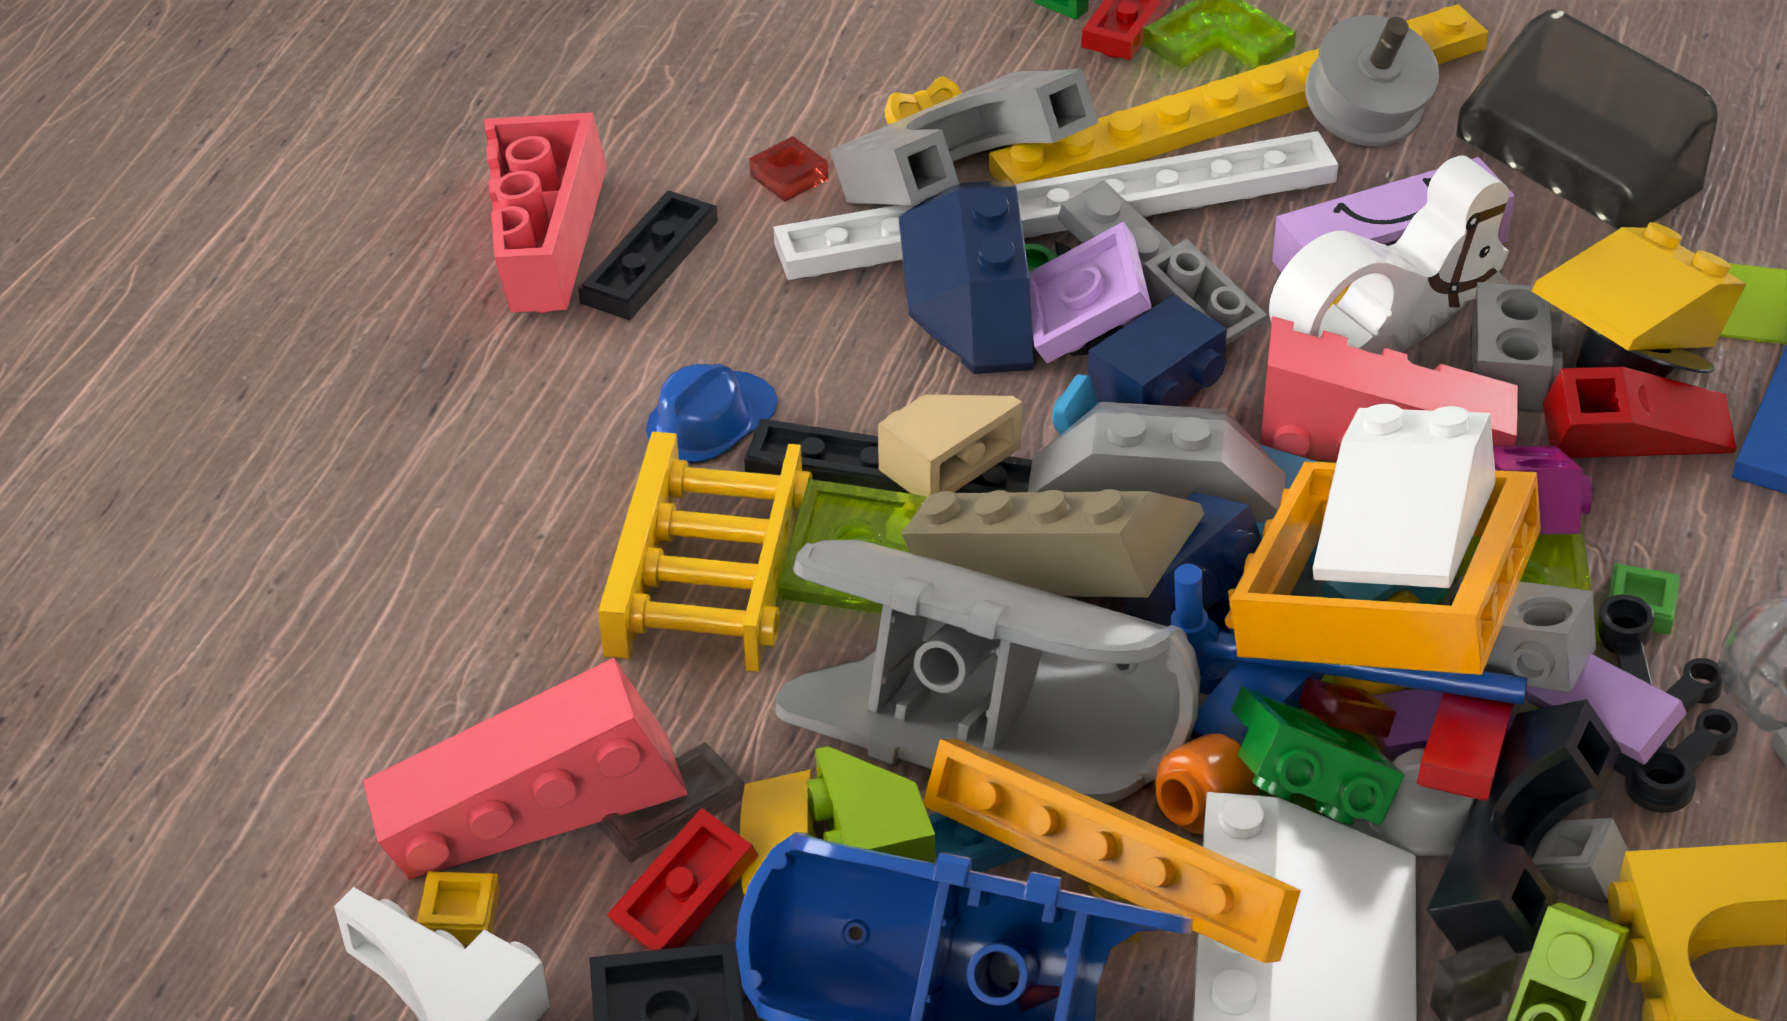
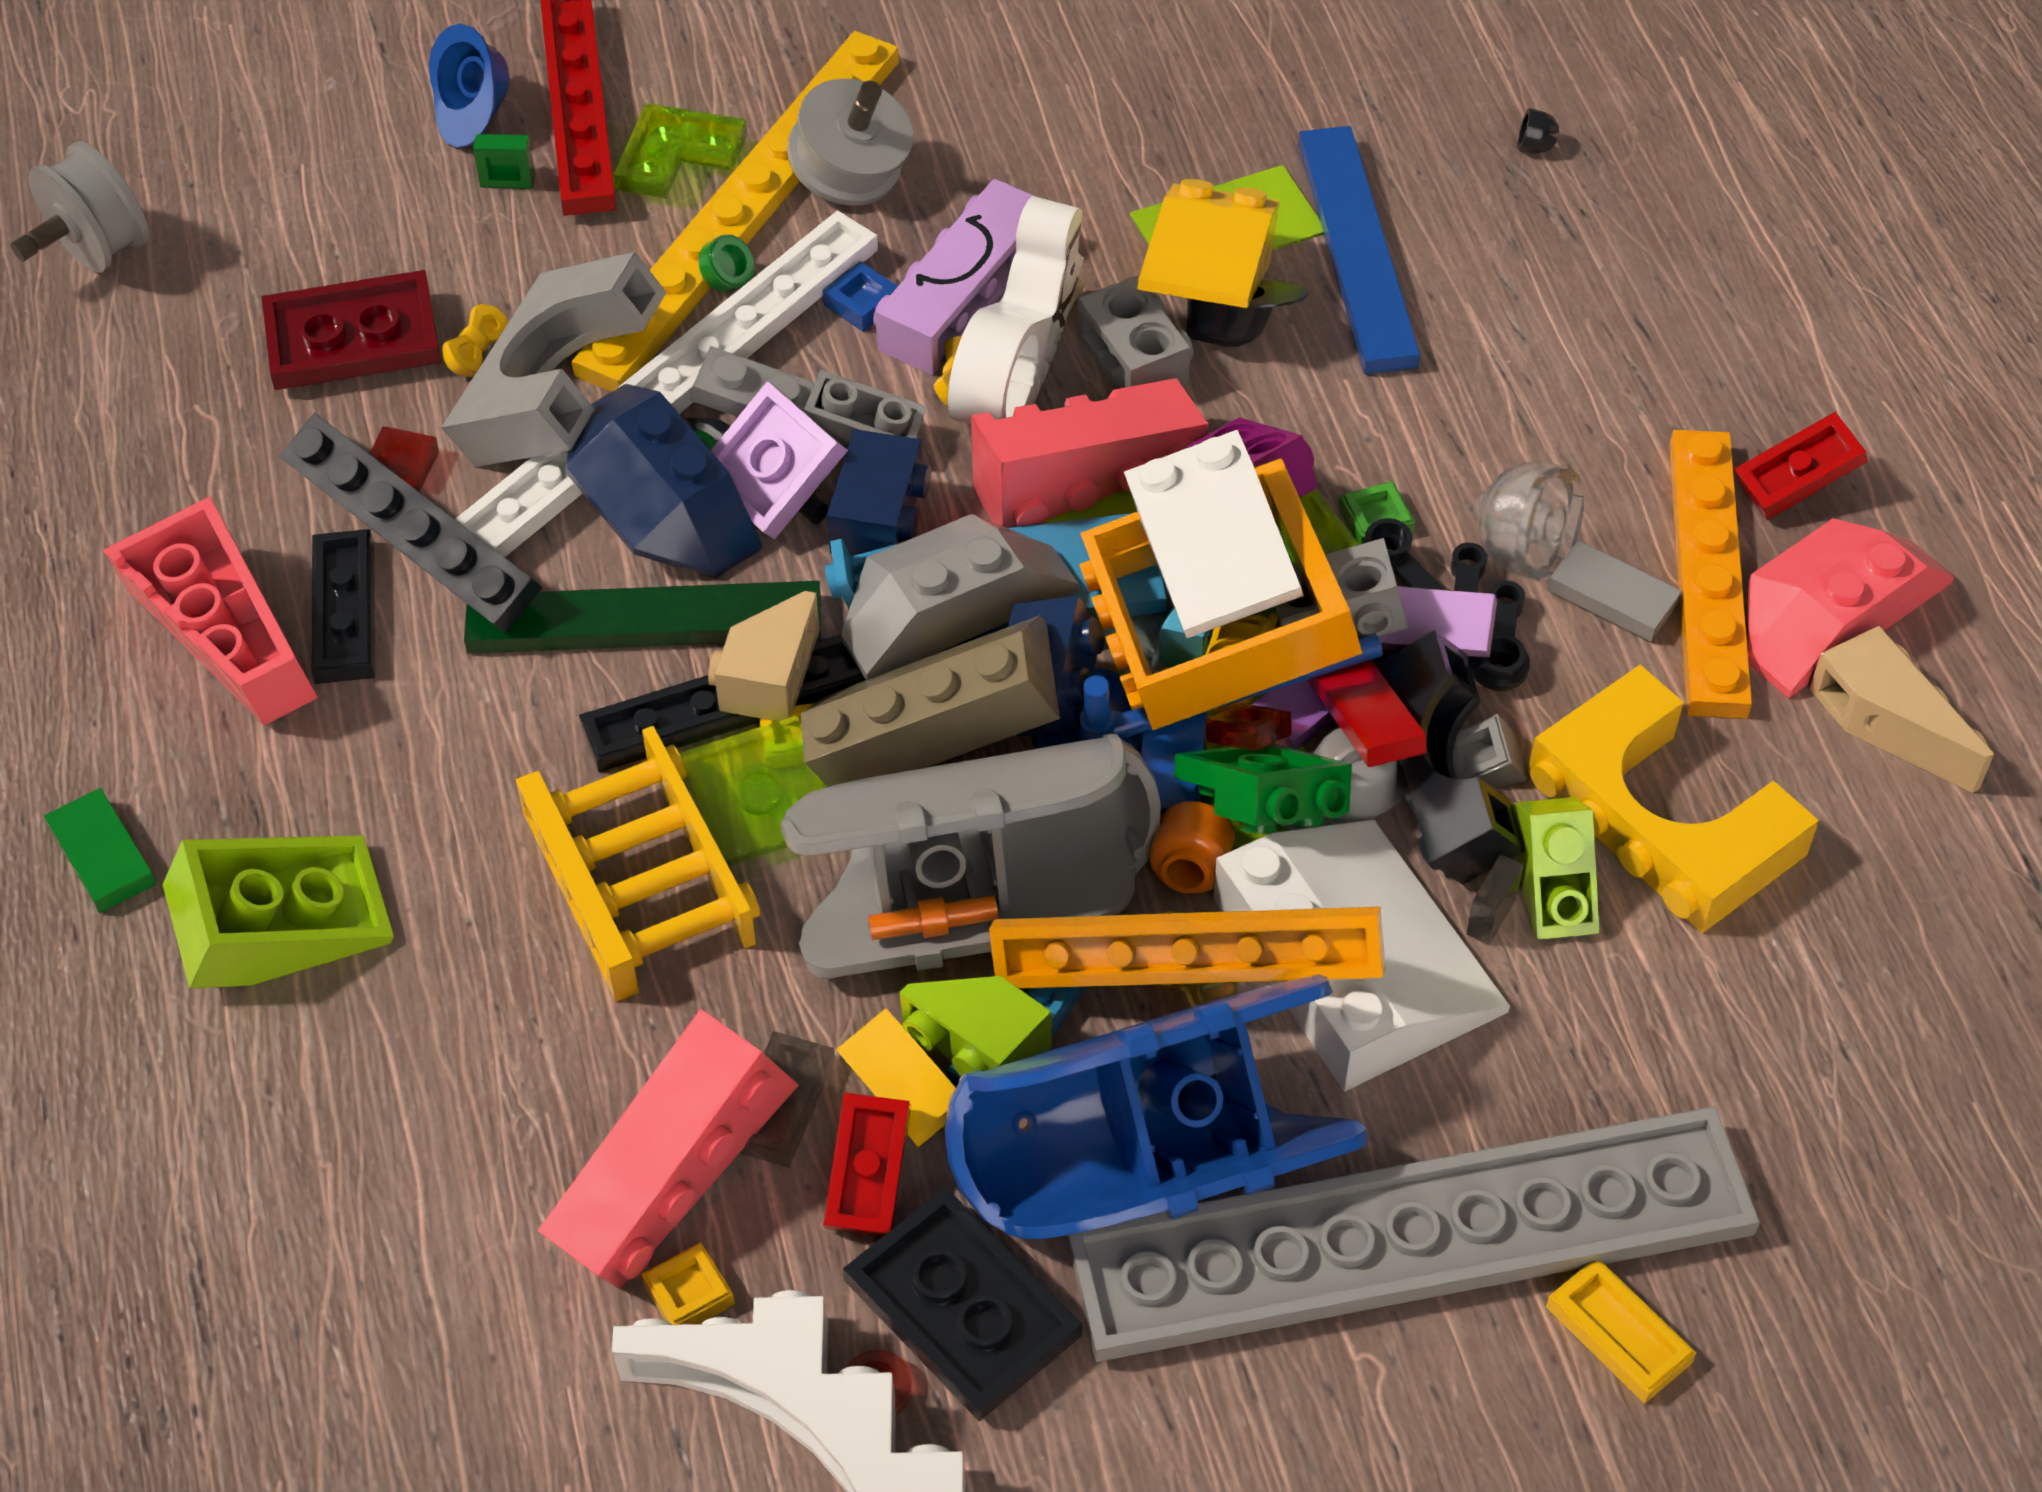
camera: 35 degrees left, 10 degrees up
blue piece [646,363,778,463] -> none
clear smoke windscreen [1456,9,1718,229] -> none
red slope [1542,367,1737,458] -> none
none -> green tile [43,787,157,913]
none -> lime slope [163,835,394,989]
none -> dark red plate [261,270,441,390]
none -> black plate [279,412,542,633]
none -> dark green tile [464,580,821,653]
none -> green tile [698,234,755,292]
none -> blue tile [823,261,898,332]
none -> orange bar [868,895,998,941]

